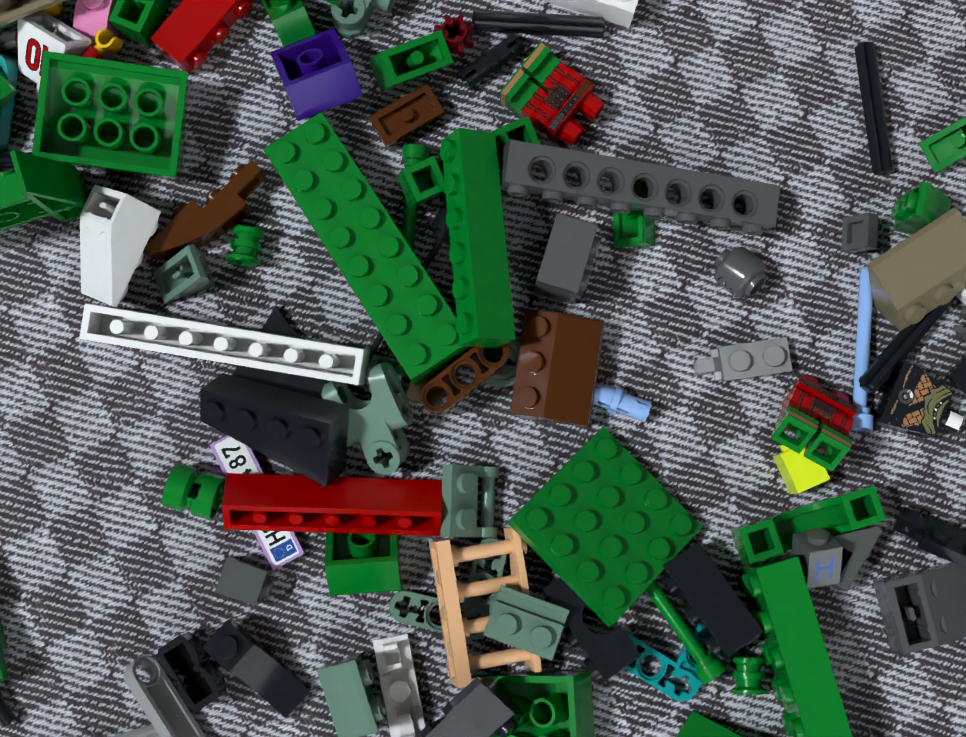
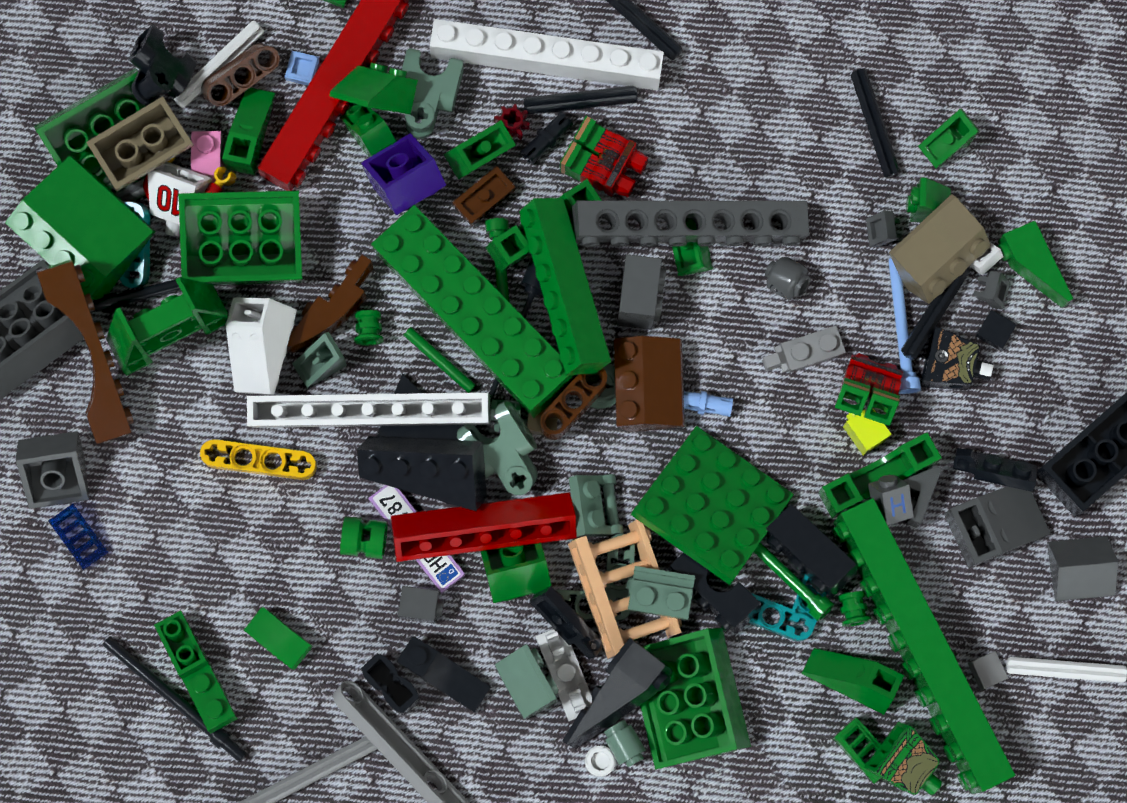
camera: 10 degrees left, 5 degrees down
none -> yellow beam [200,439,317,480]
none -> green slope [244,606,313,670]
none -> green bar [403,327,477,393]
none -> black hinge [530,586,604,660]

